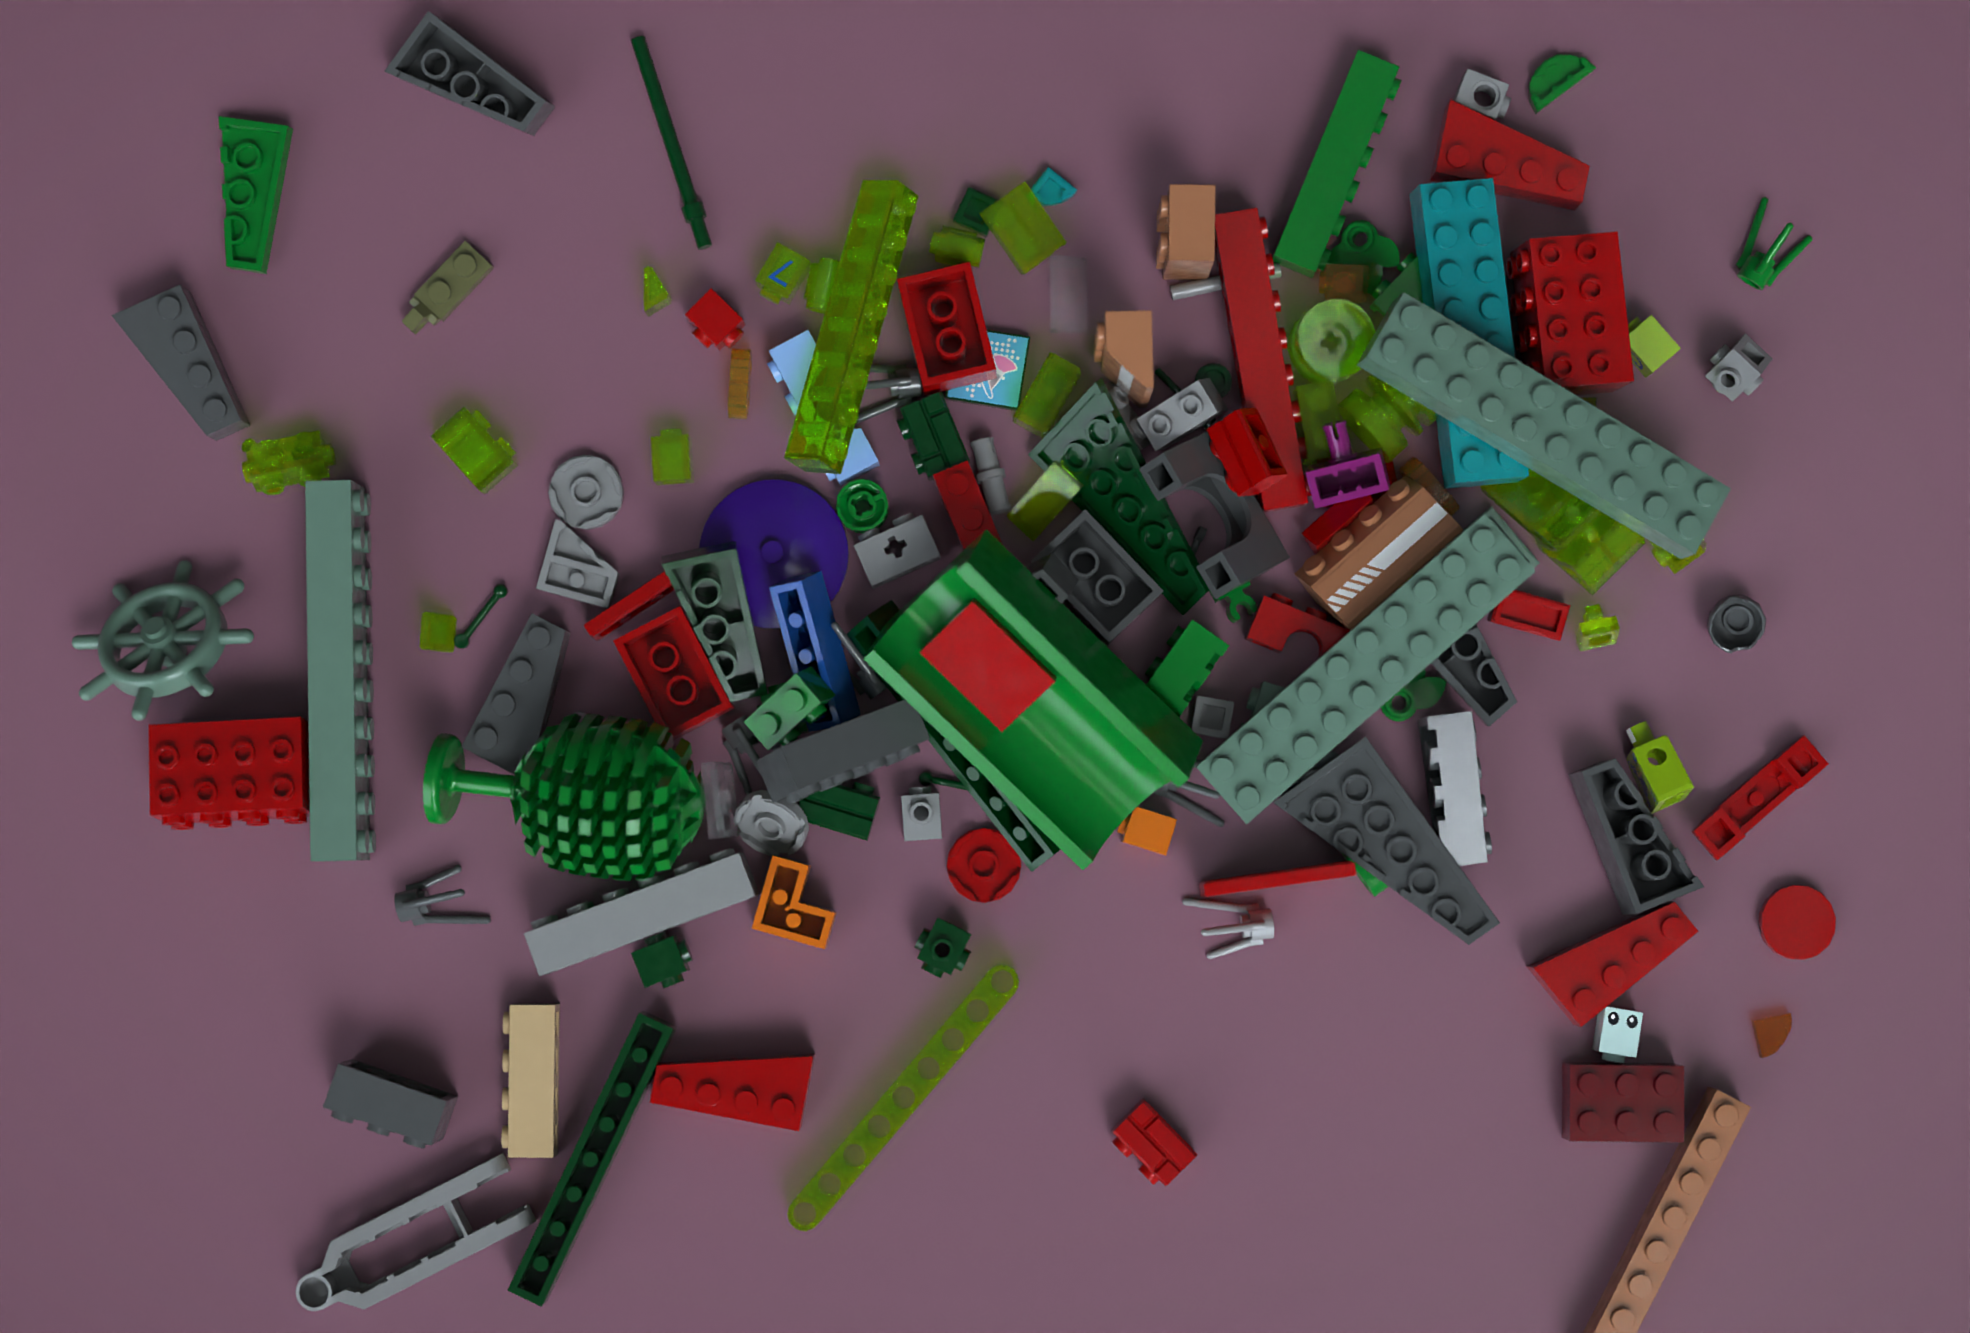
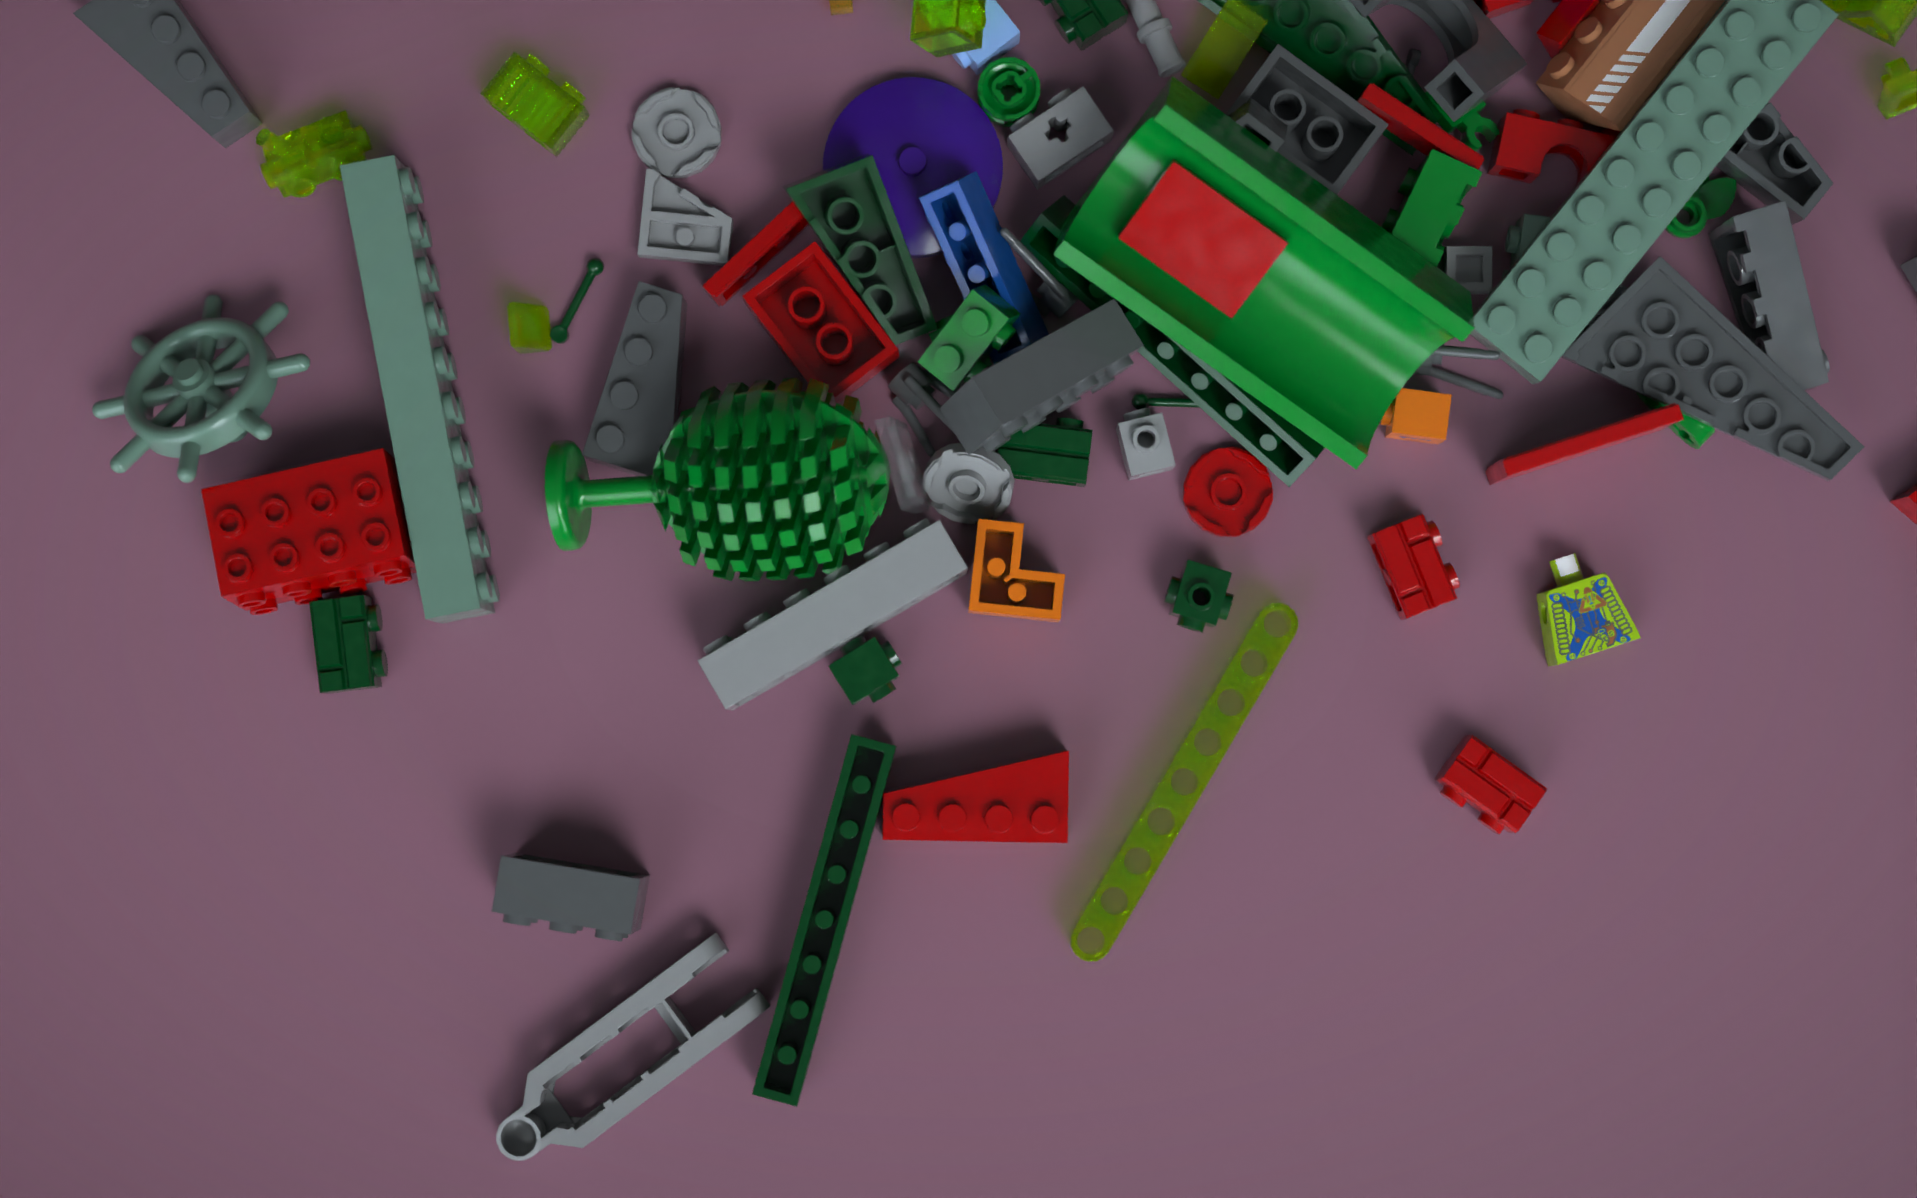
camera: 15 degrees left, 0 degrees up
dark grey plant [394,865,491,926] -> none
tan brick [501,1003,560,1158] -> none
clear neon green brick [651,429,694,486] -> none
red arch [933,460,1003,550] -> none
light grey plant [1182,898,1274,959] -> none
red tile [1487,590,1571,641] -> none
none -> dark green brick [309,595,388,694]
none -> red tile [1356,83,1485,170]
none -> red brick [1367,514,1460,620]
none -> torso [1537,553,1641,666]

